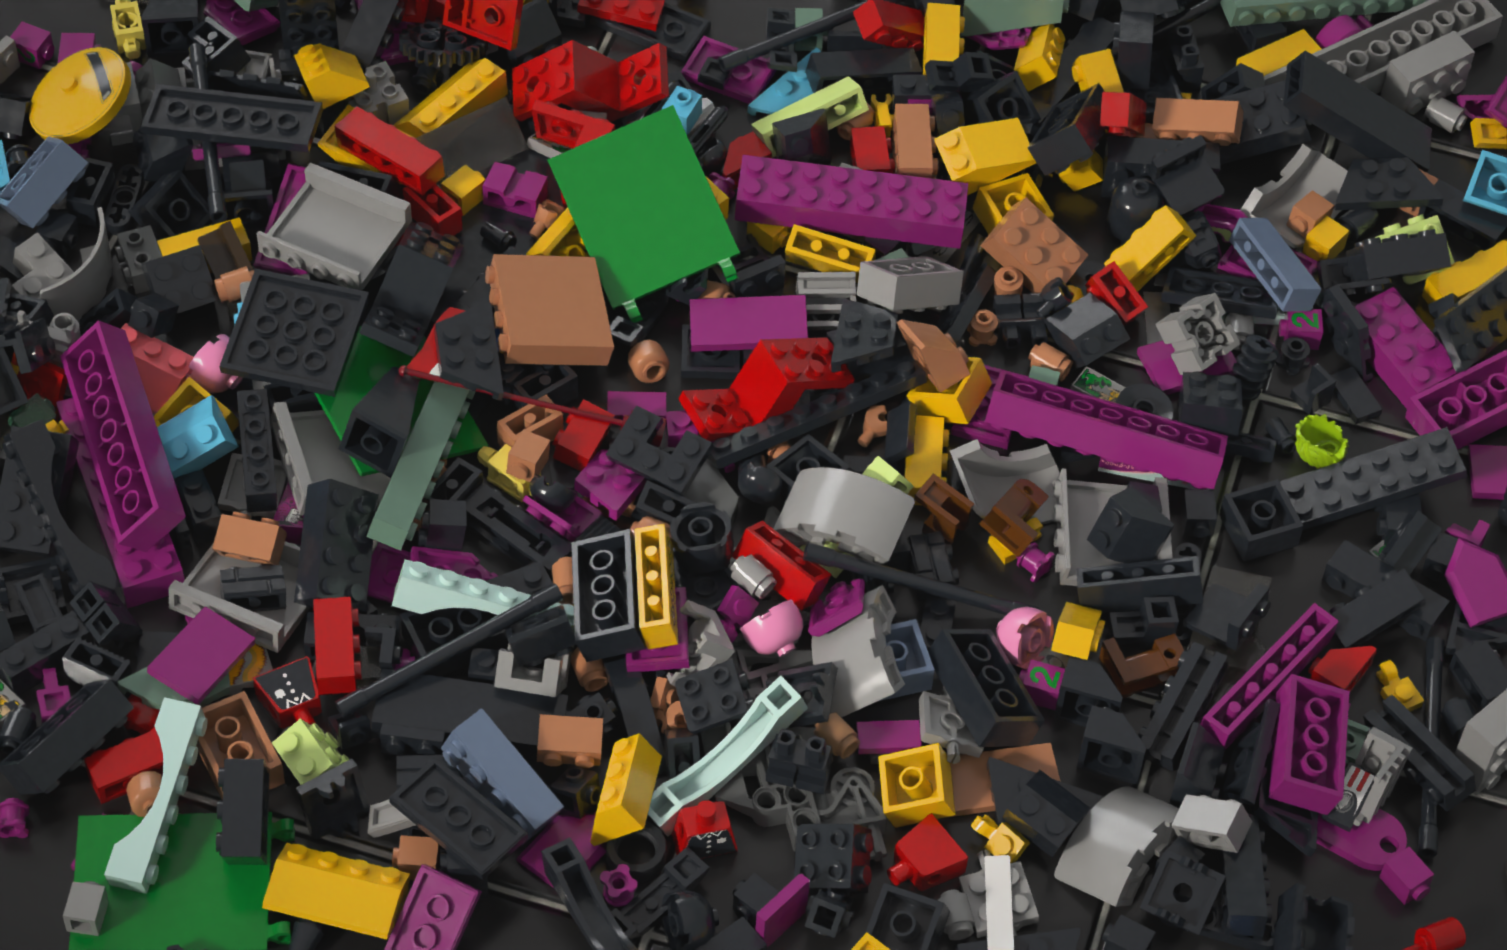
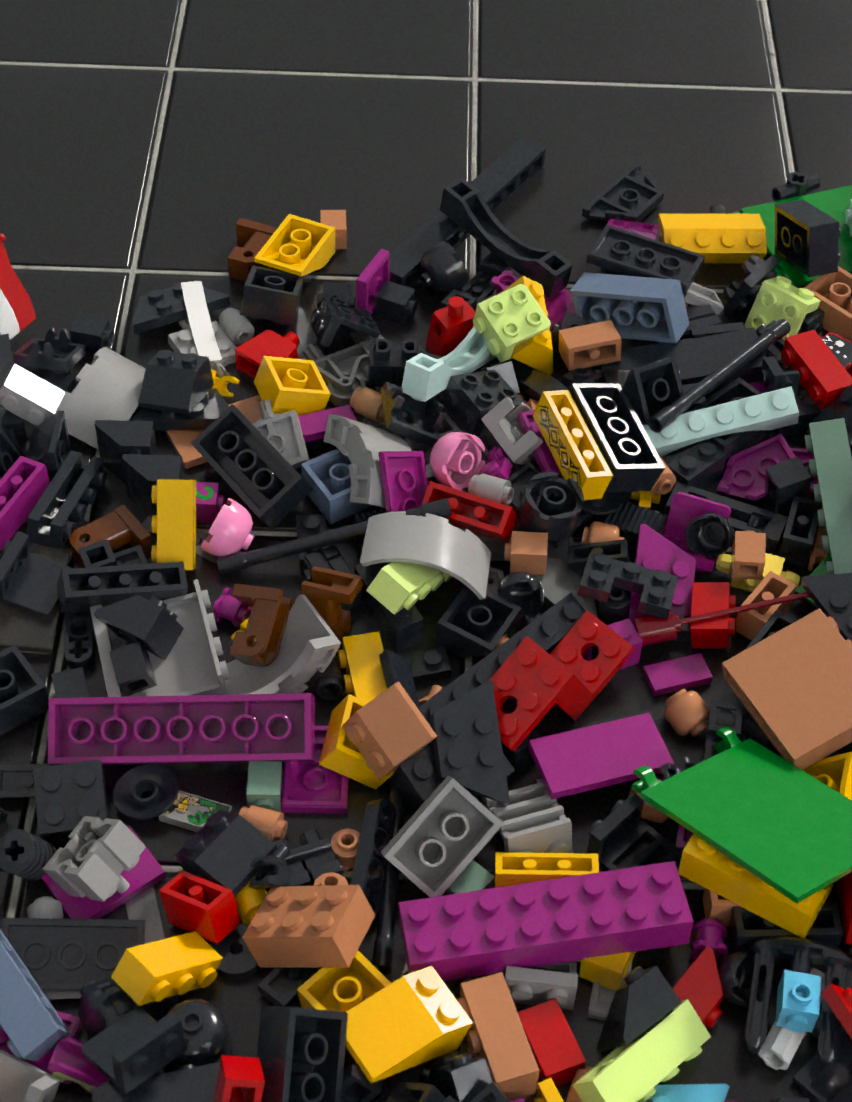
camera: 165 degrees right, 5 degrees down
none -> yellowish green bracket [473,284,551,363]
none -> nougat brick [504,531,548,575]

